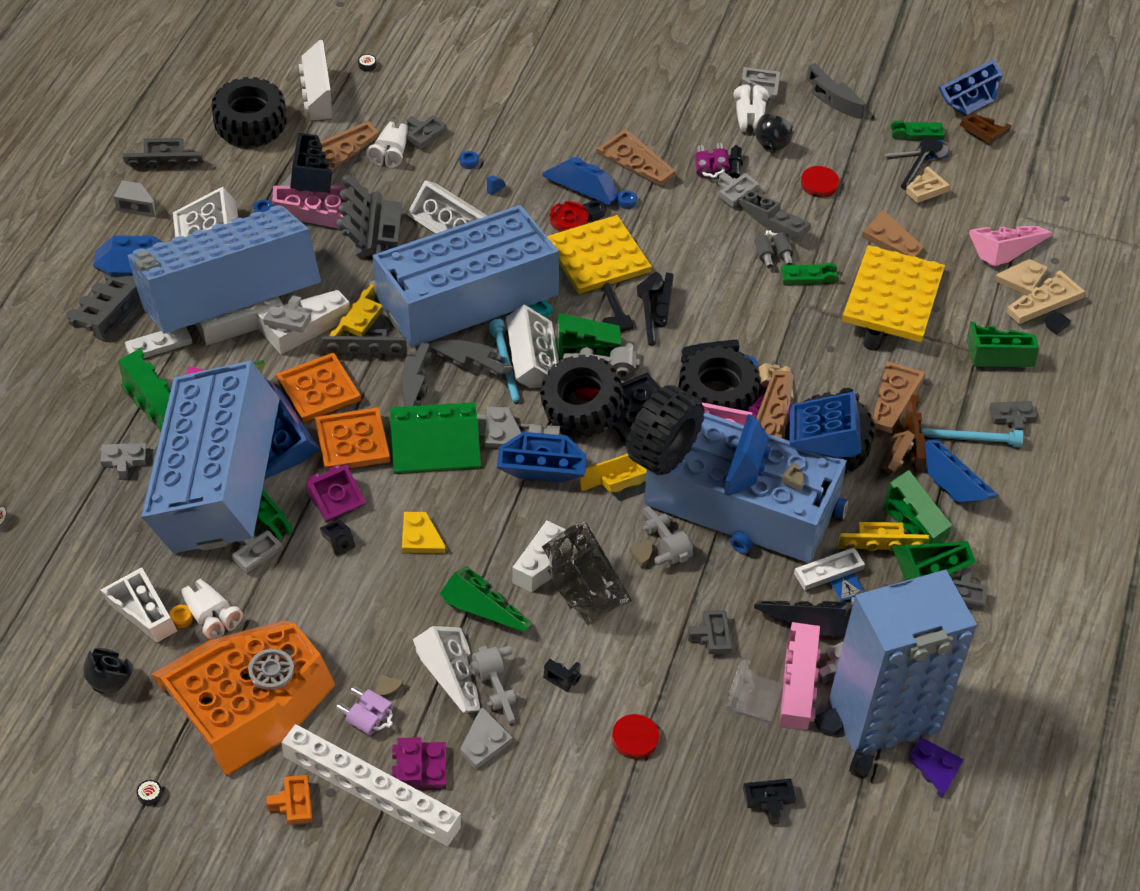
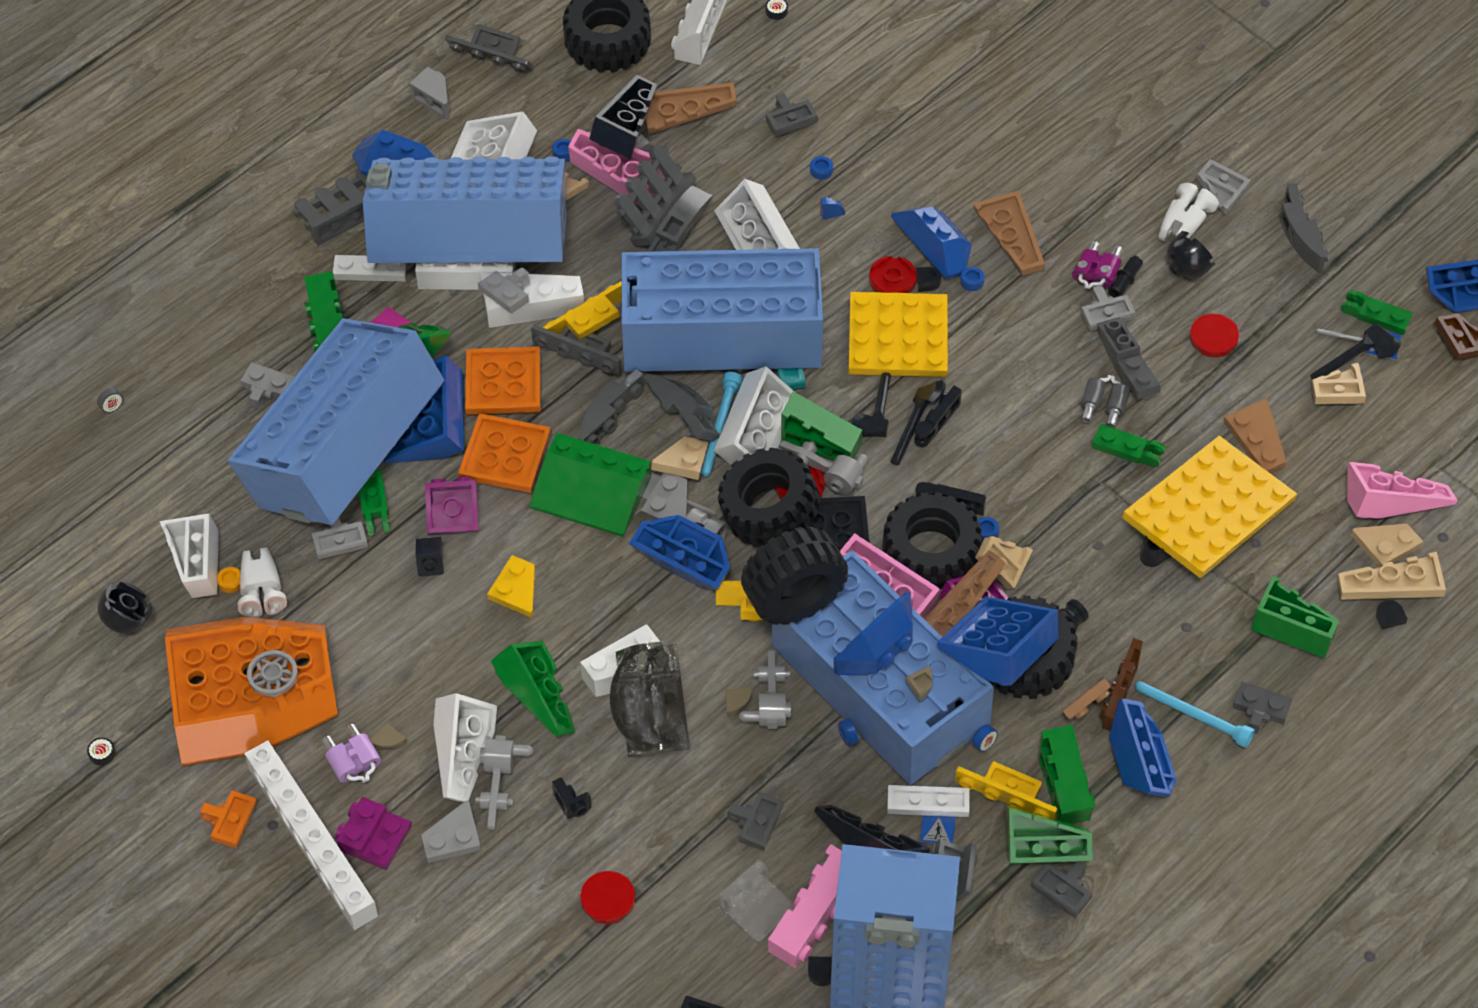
camera: 30 degrees right, 5 degrees up
white piece [366,121,408,168] -> none
medium nougat wing [873,361,925,434] -> none
none -> tan wing [651,436,709,480]

